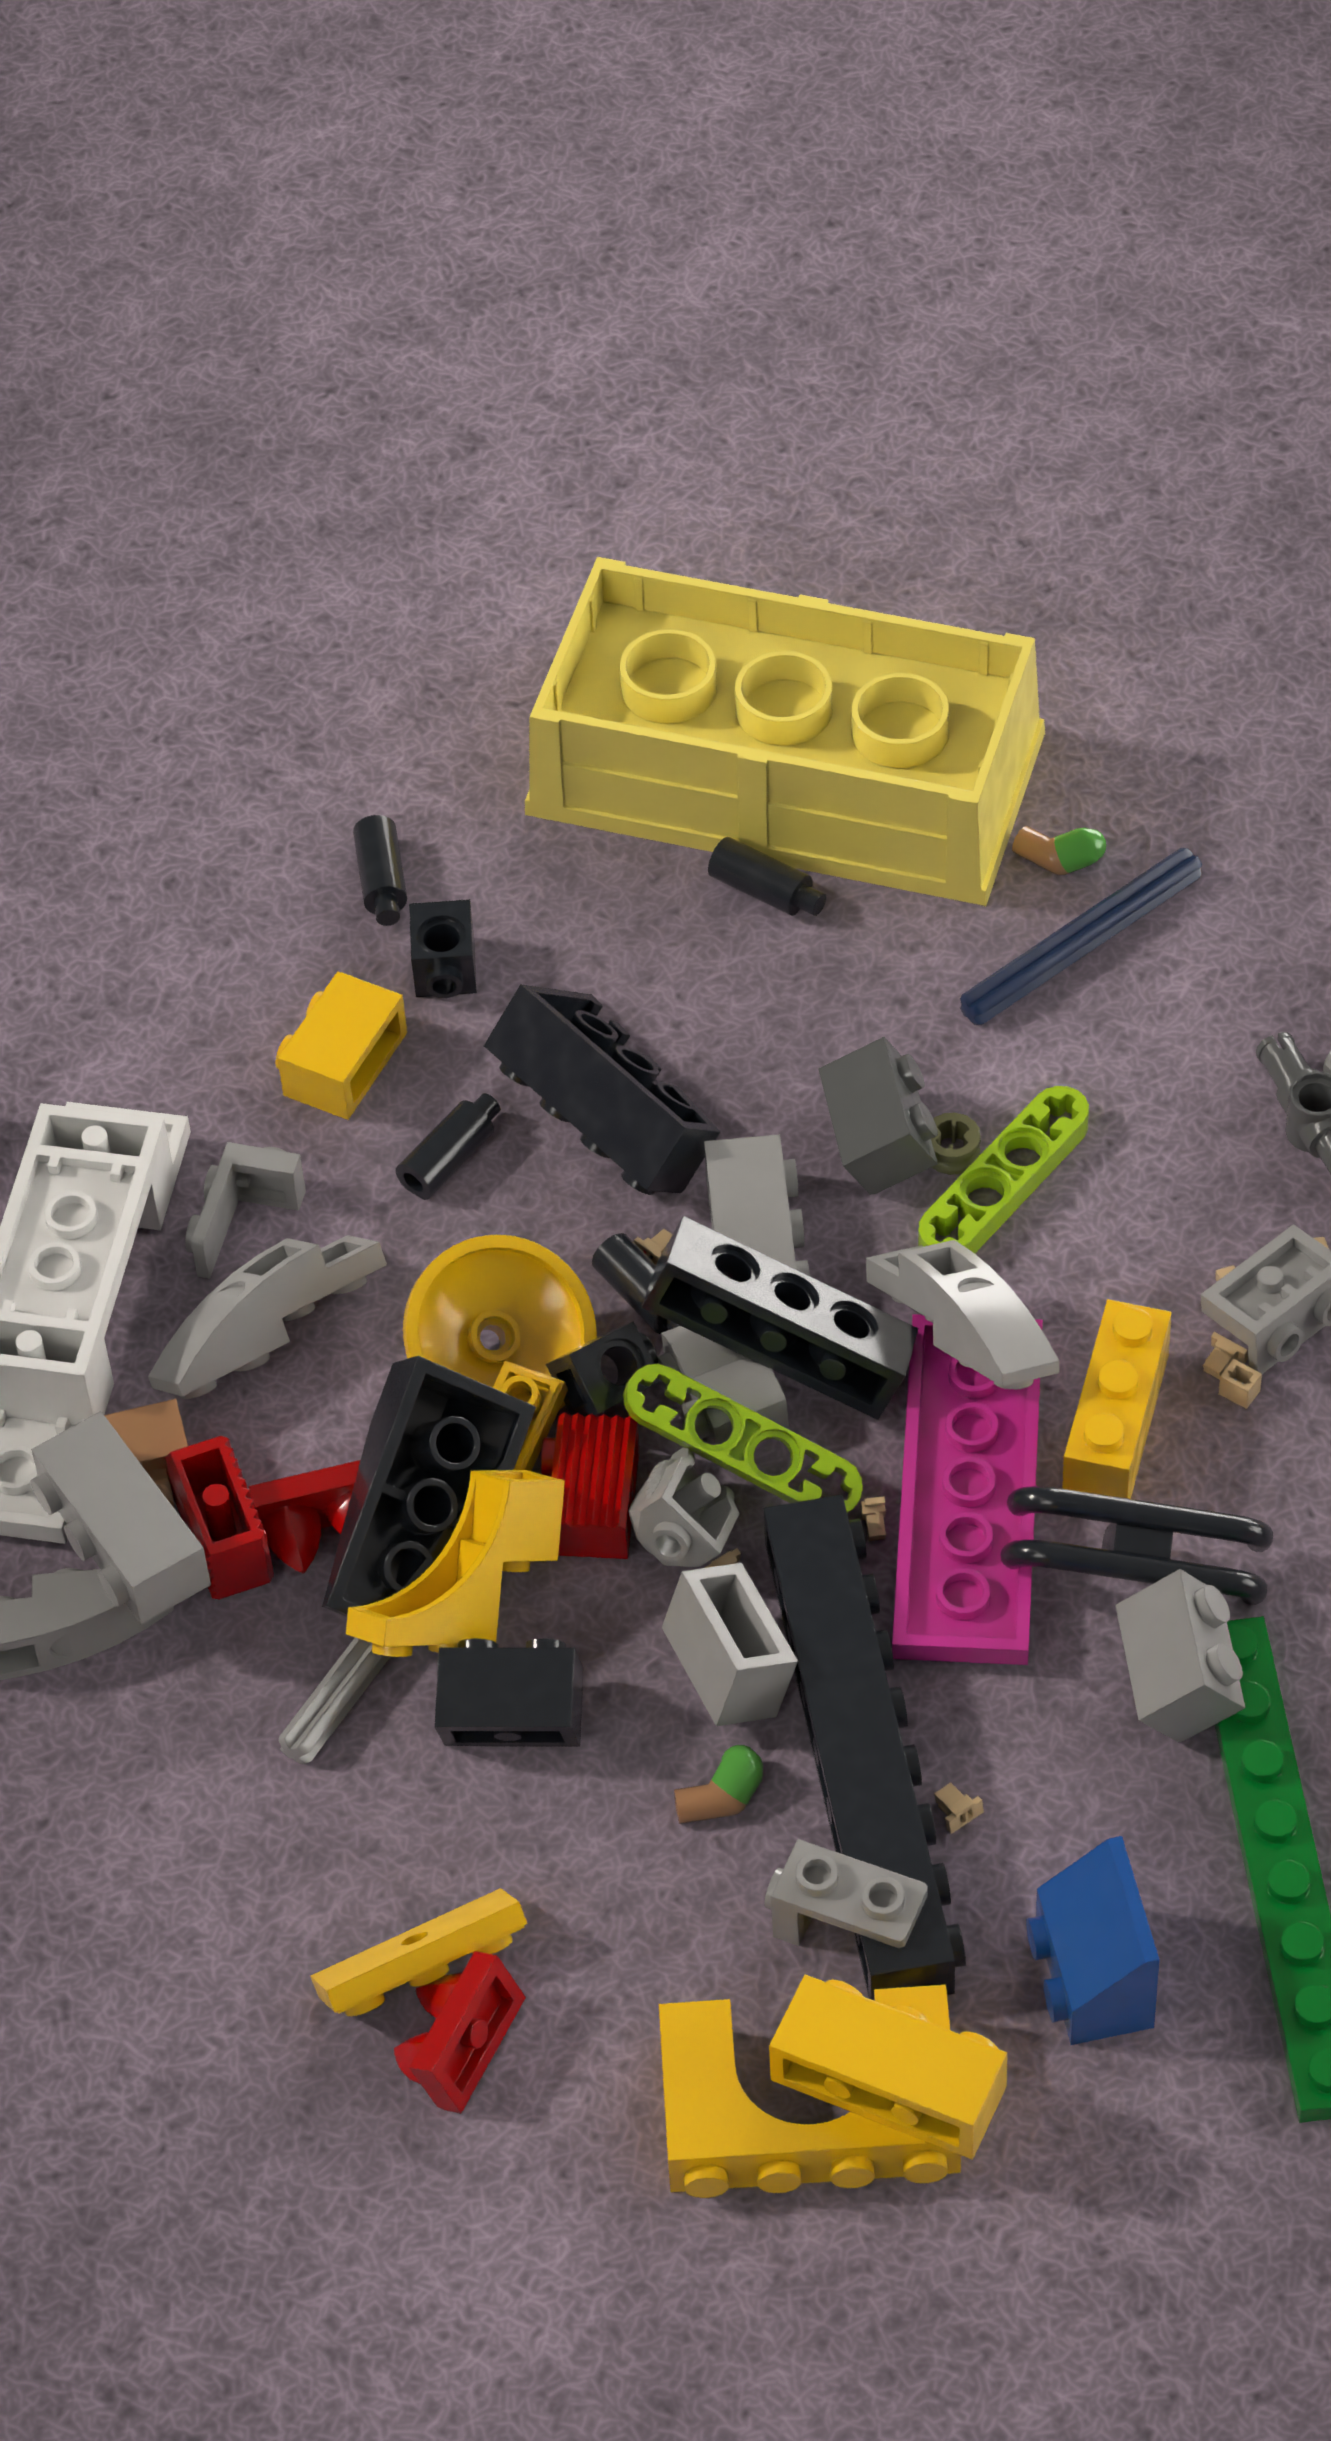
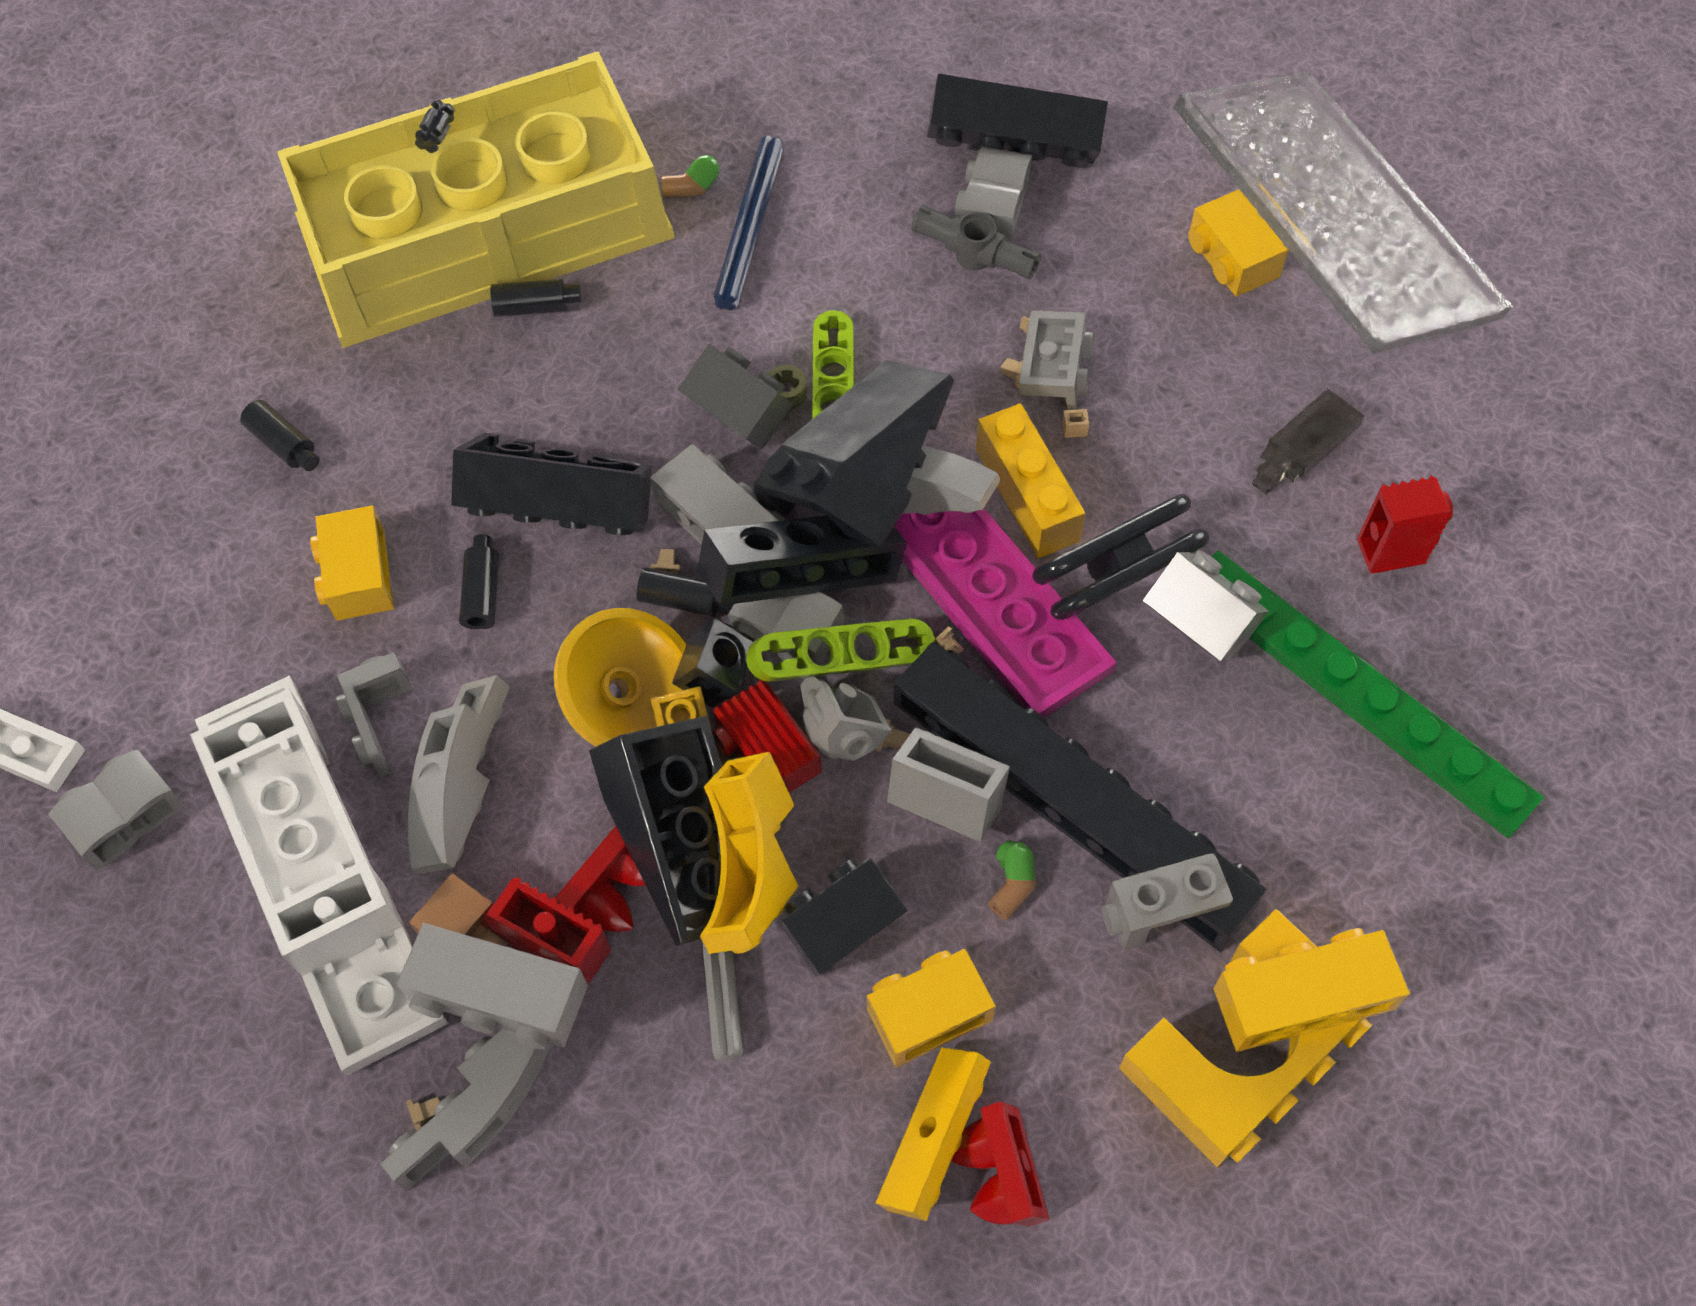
camera: 40 degrees left, 10 degrees up
black brick [409,899,477,998] -> none
tan piece [934,1783,984,1834] -> none
blue slope [1026,1836,1160,2045] -> none
tan piece [1203,1332,1248,1380] -> none
none -> black piece [415,100,455,153]
none -> black wedge [754,360,954,547]
none -> yellow brick [866,949,996,1068]

